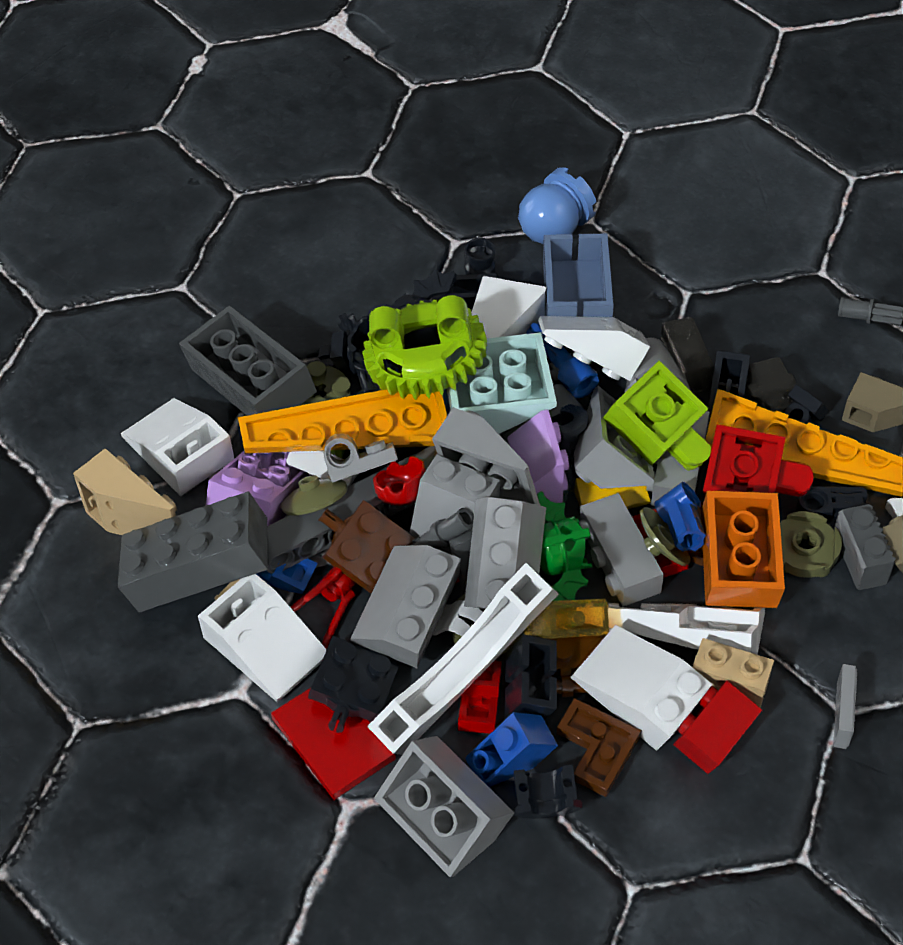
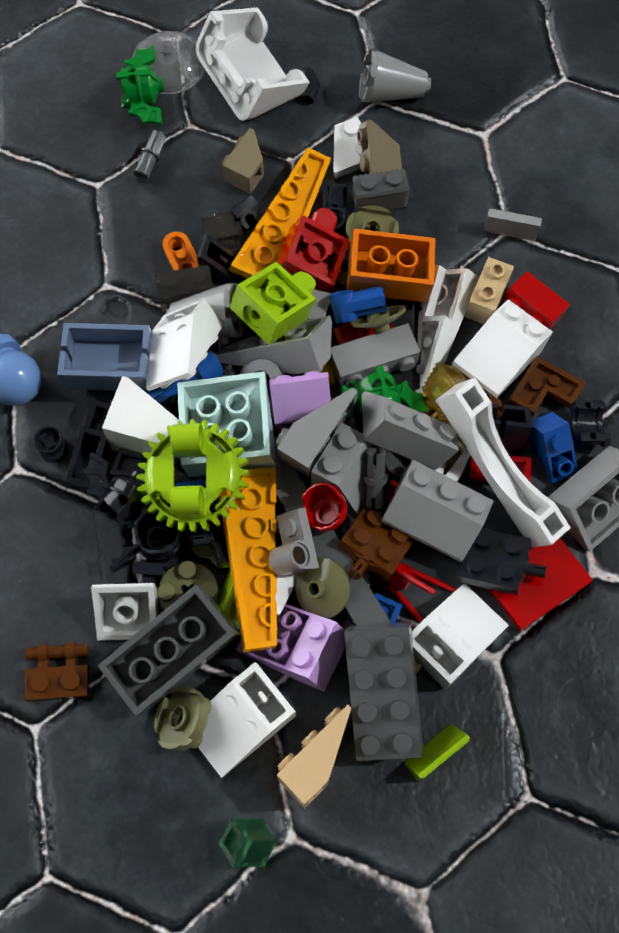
camera: 90 degrees left, 15 degrees up
none -> reddish brown plate [25,642,90,702]
none -> white slope [91,583,159,640]
none -> olive plate [154,686,211,752]
none -> orange plate [163,232,200,282]
none -> clear green panel [219,818,277,868]
none -> lime slope [404,724,470,781]

